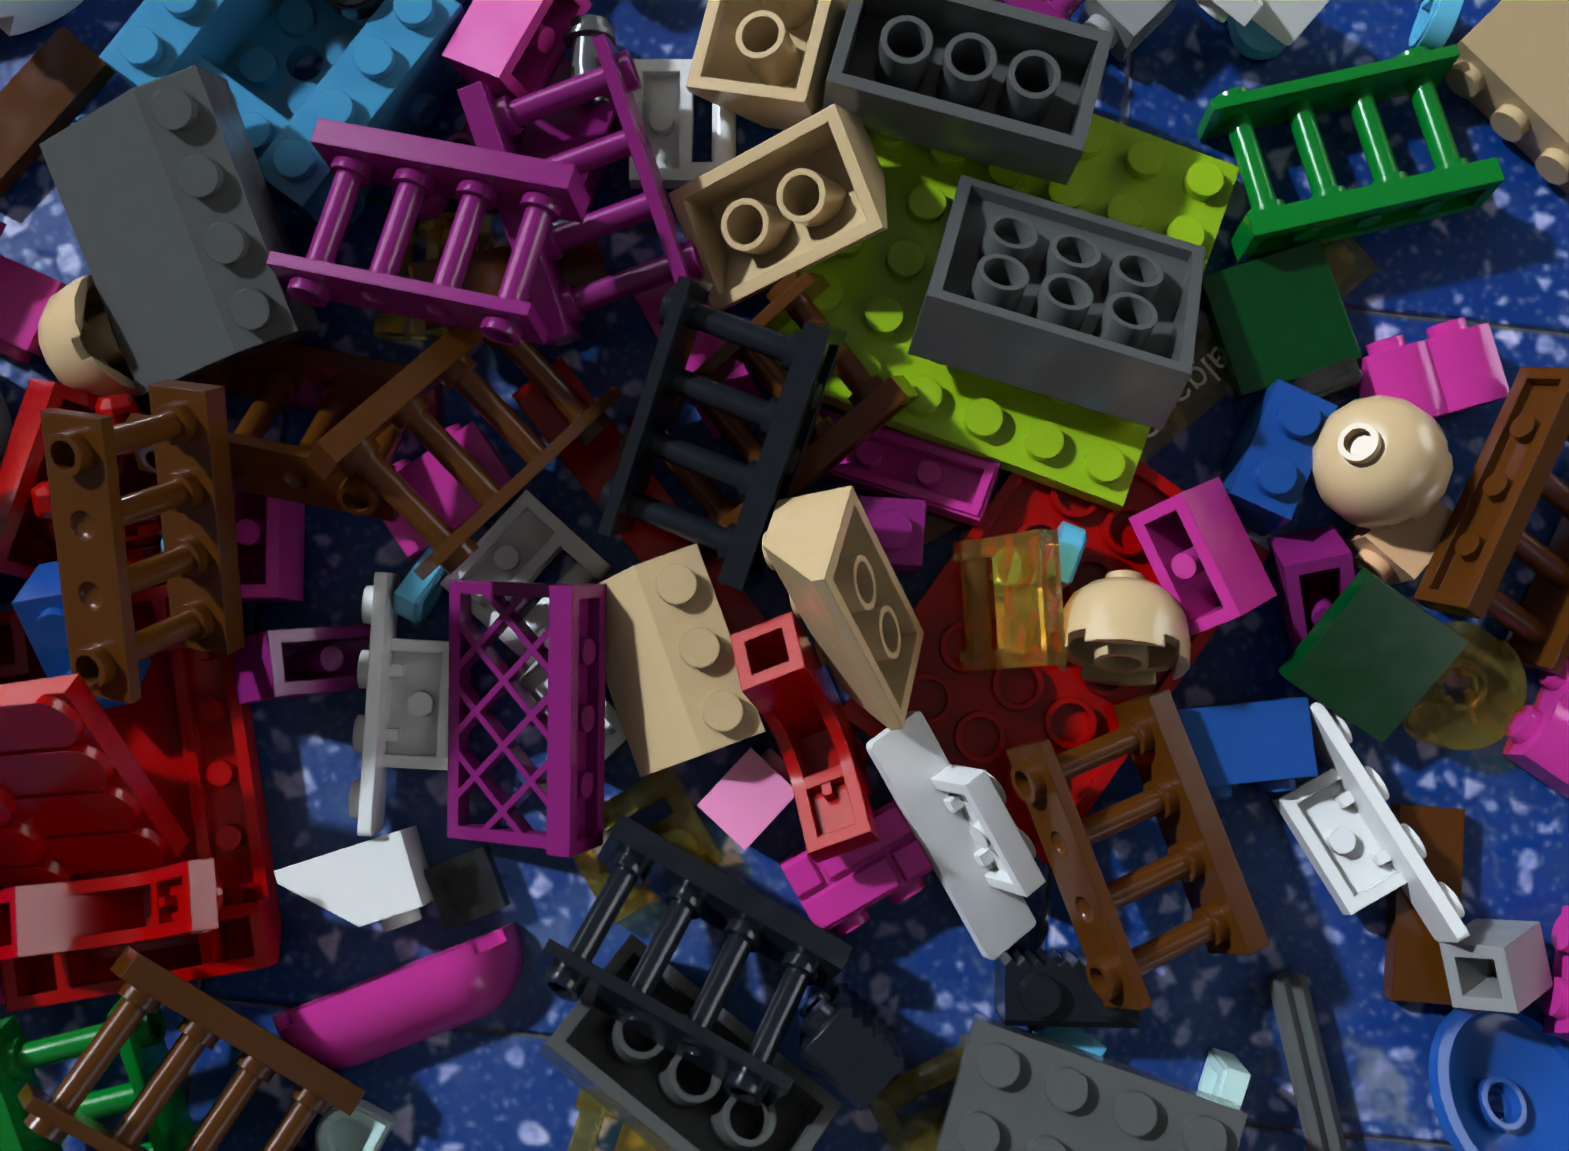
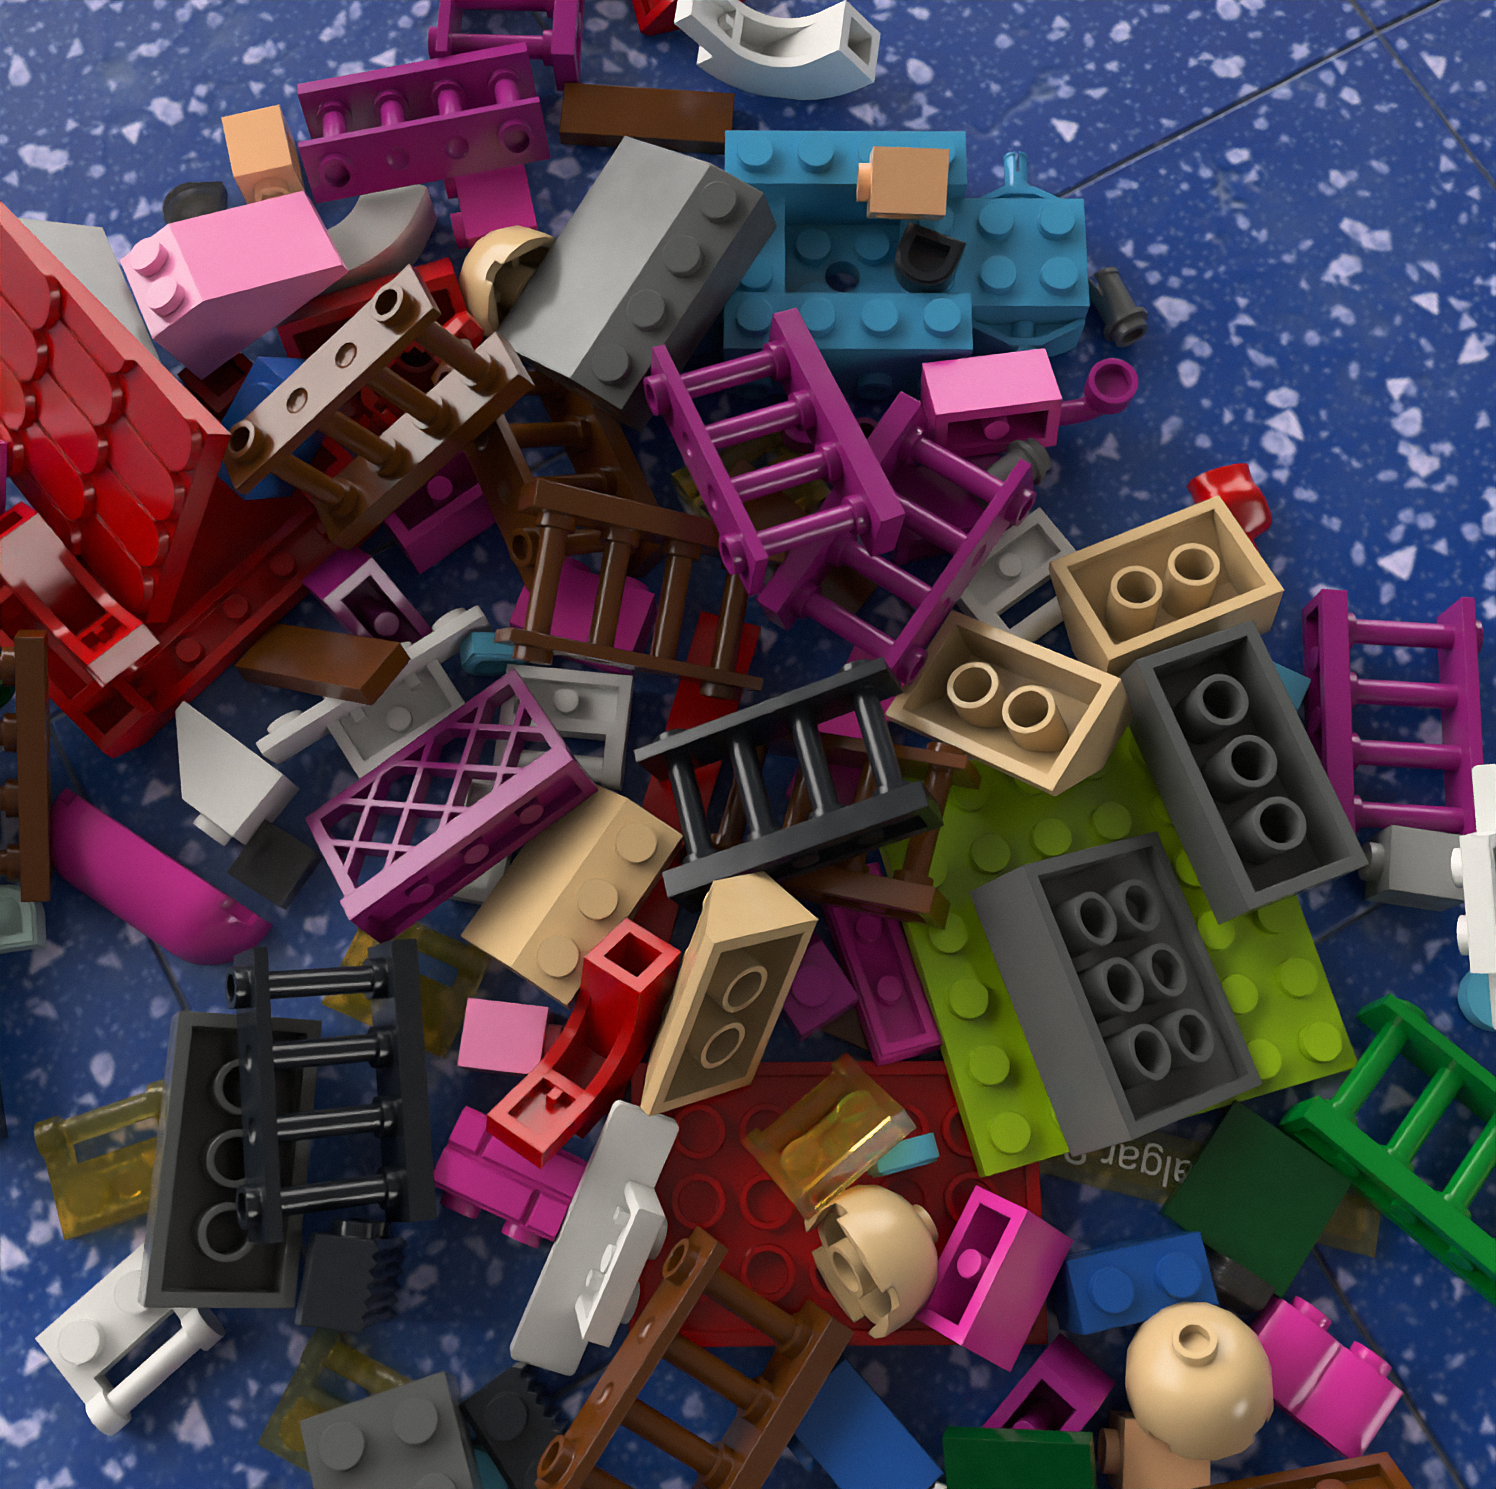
camera: 50 degrees right, 10 degrees down
none -> reddish brown tile [234,623,411,706]

